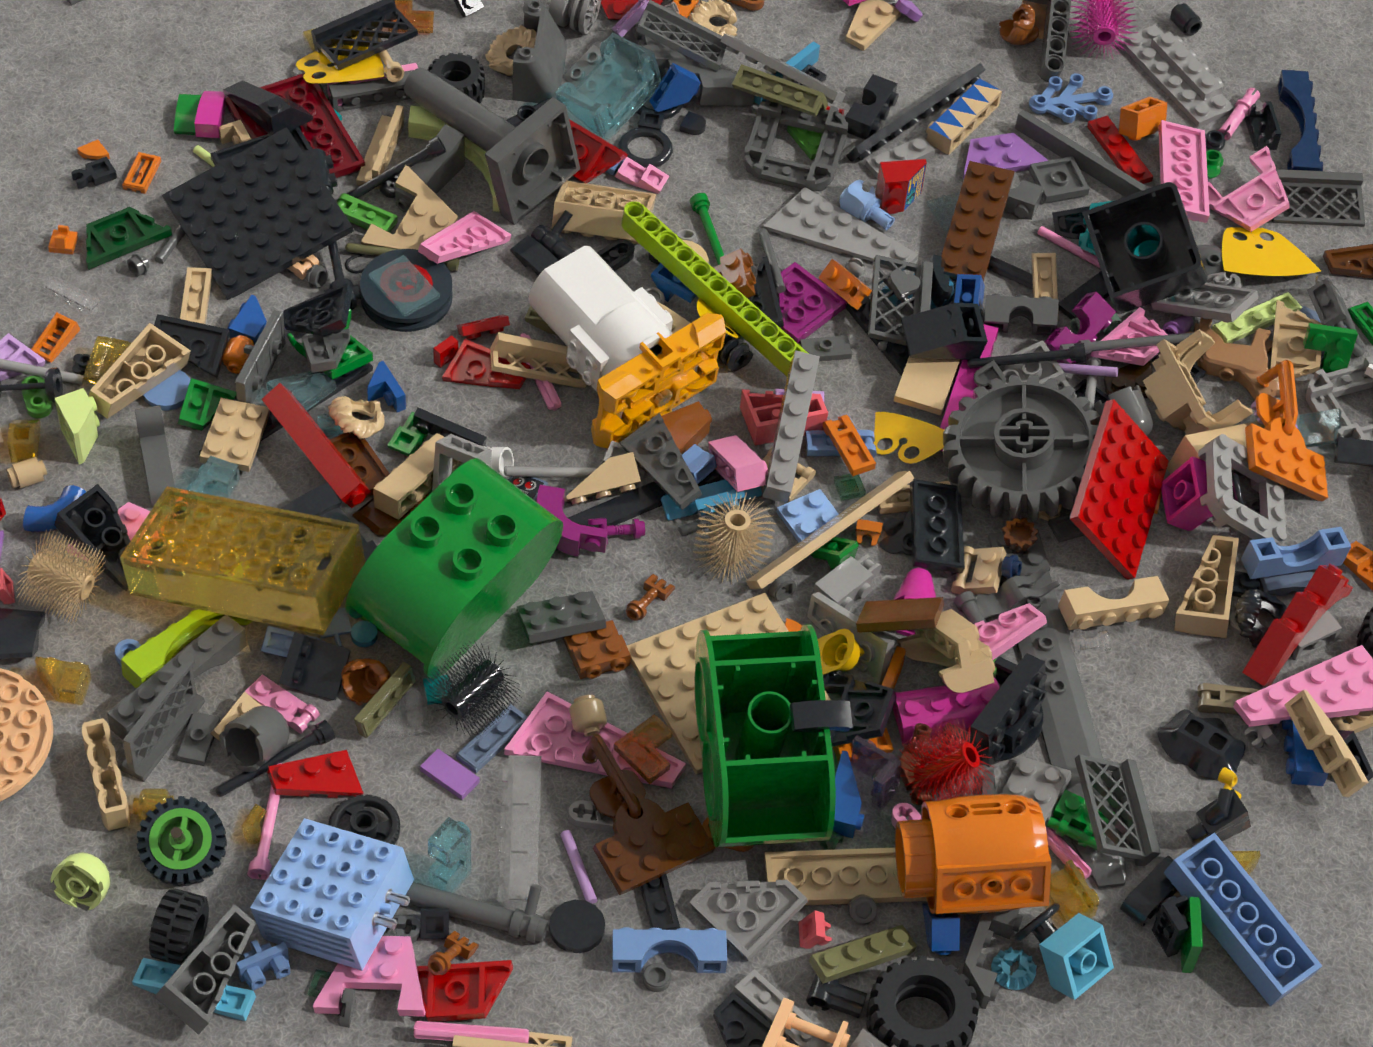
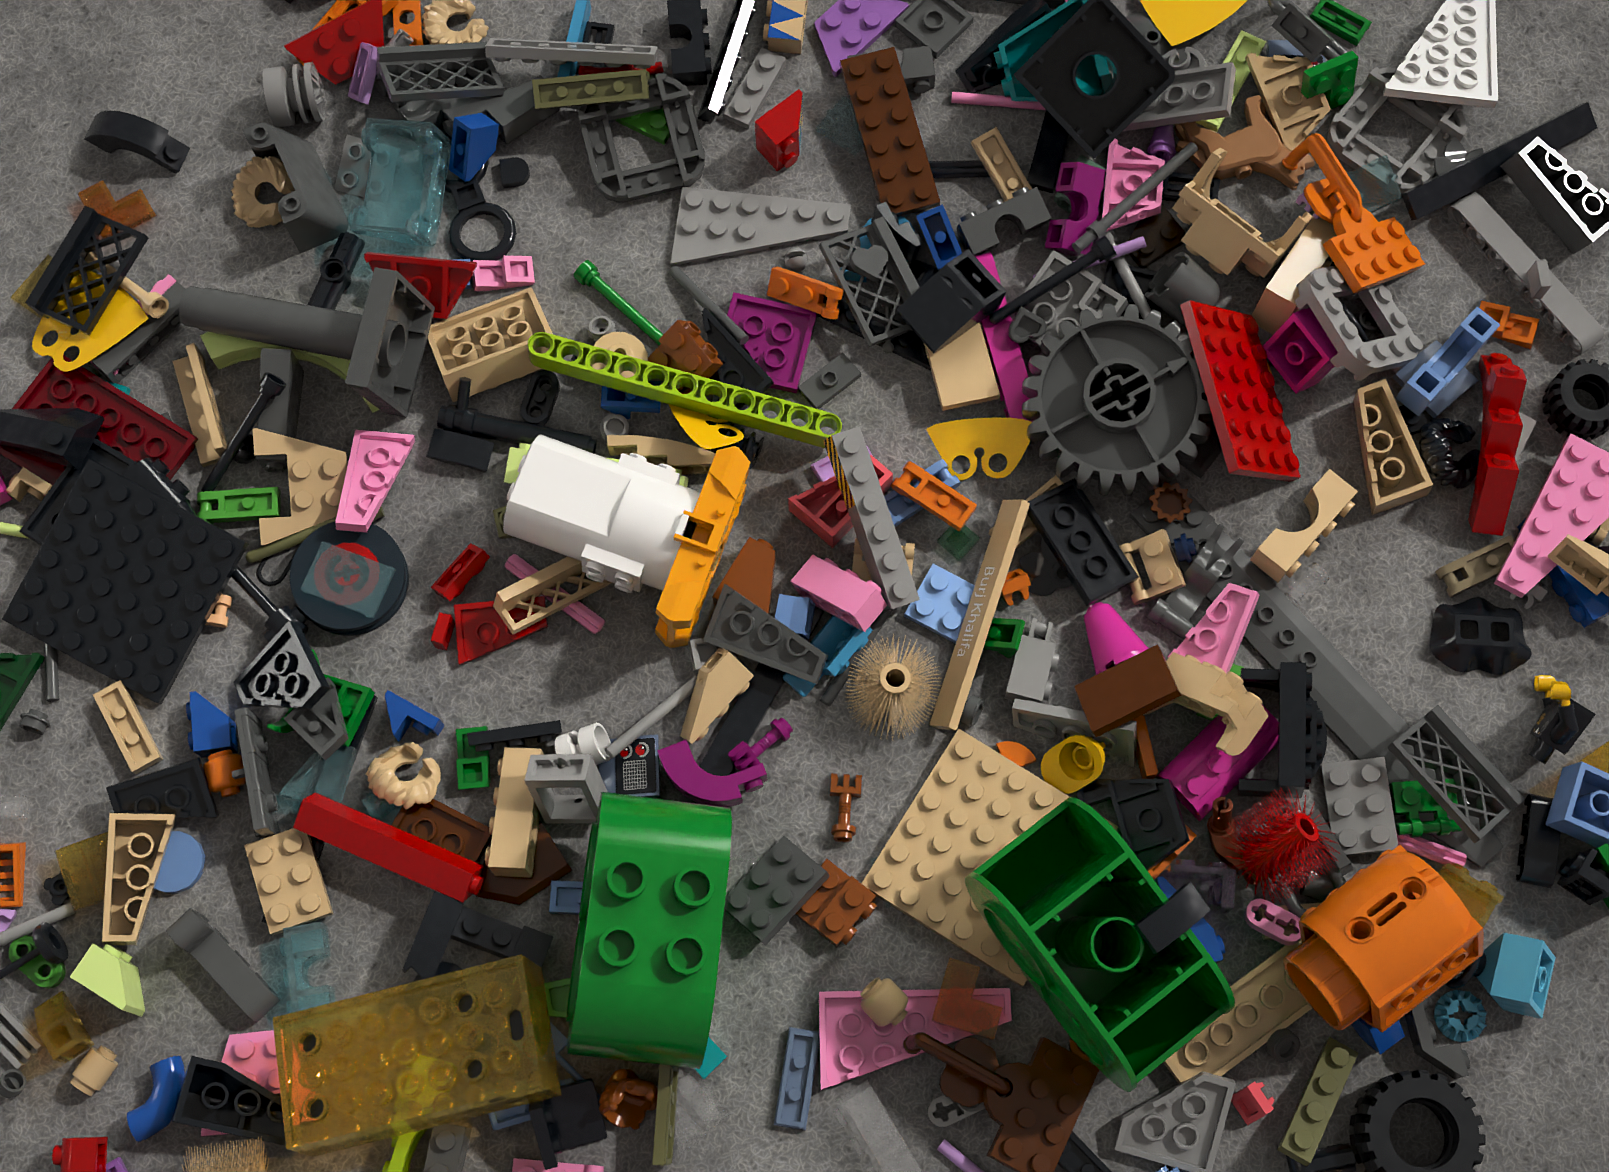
camera: 25 degrees left, 20 degrees up
green wing [177,378,237,431] -> none
dark grey plate [306,264,328,287] -> none
medium lavender tile [420,749,480,800] -> none
black piece [424,640,522,739] -> none
black tyre [428,53,485,103] -> none
light blue piece [840,180,895,230] -> none

